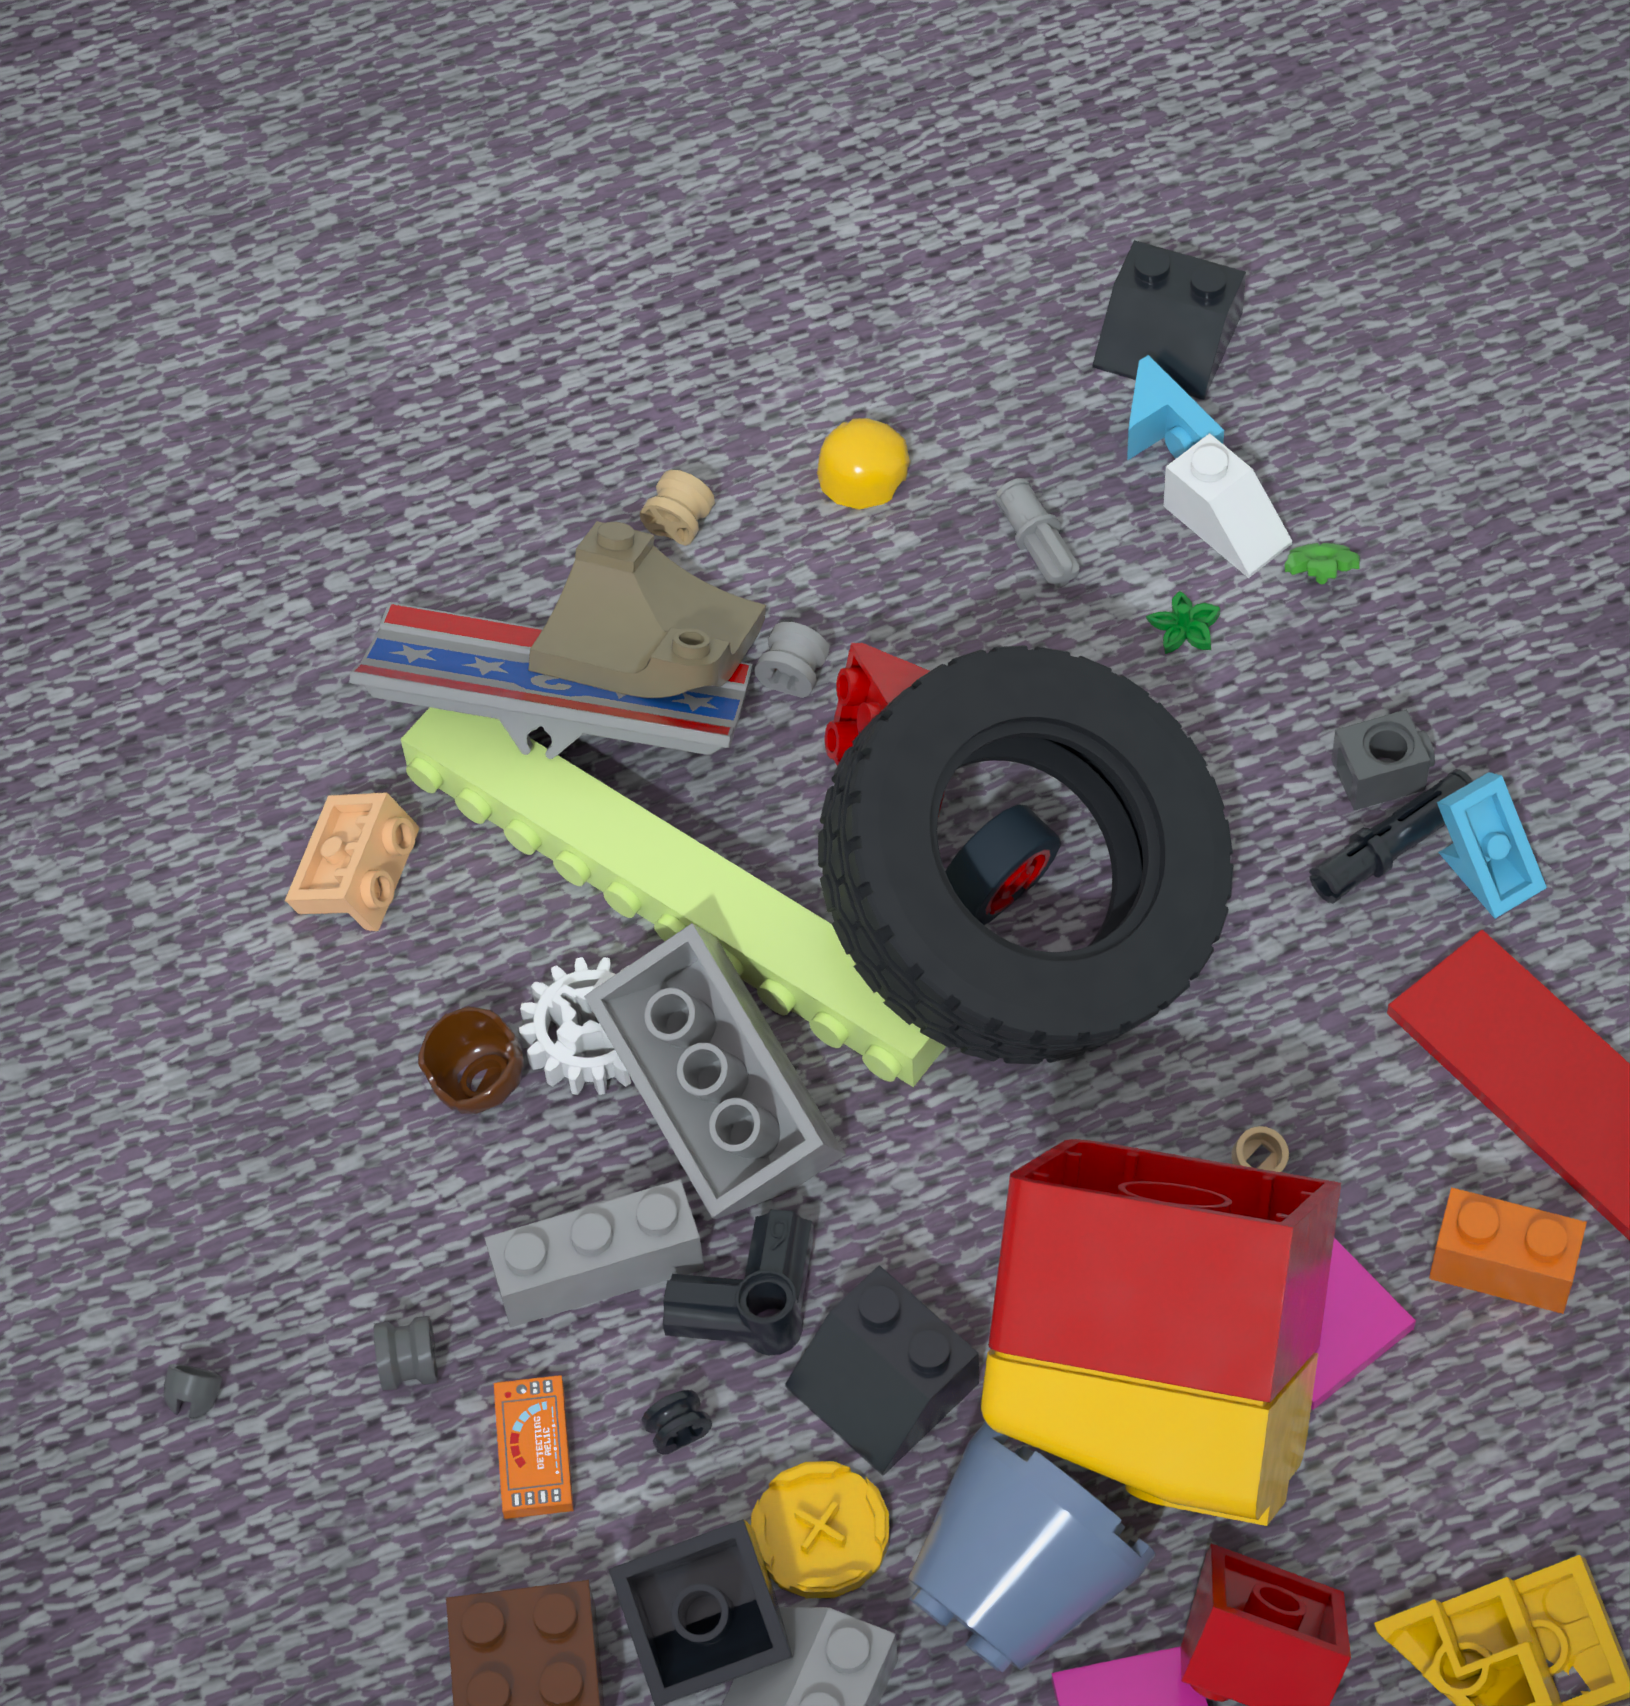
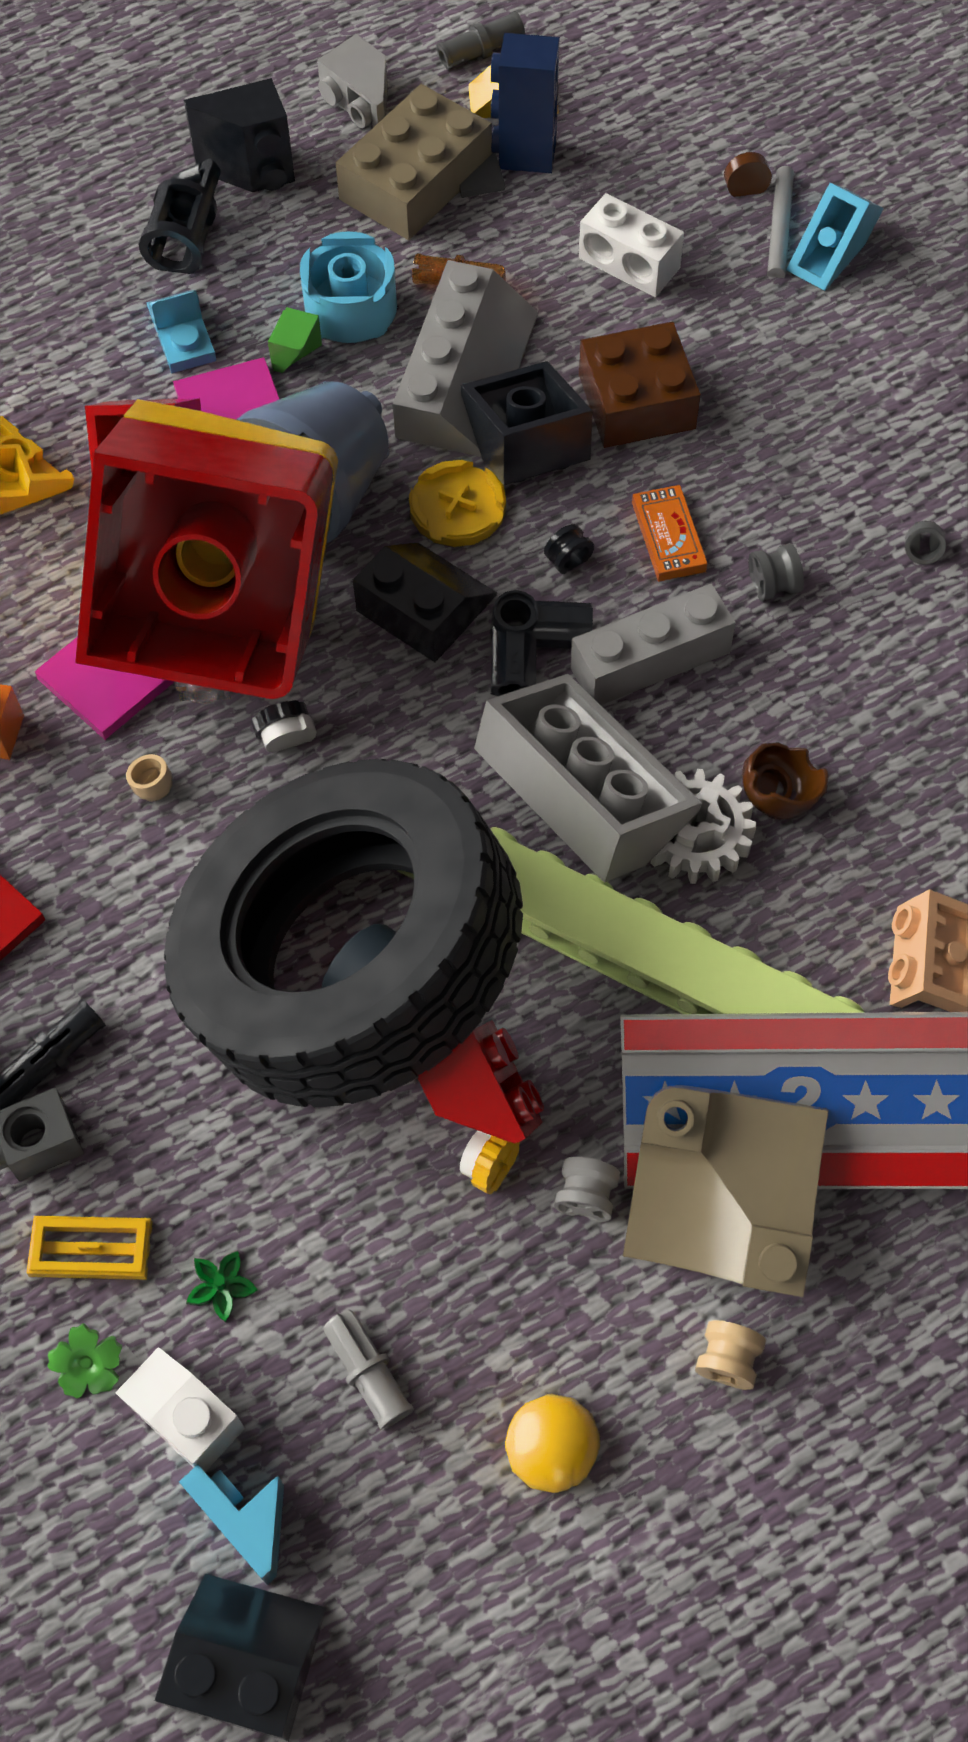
camera: 170 degrees right, 5 degrees up
none -> yellow tile [27,1216,153,1280]

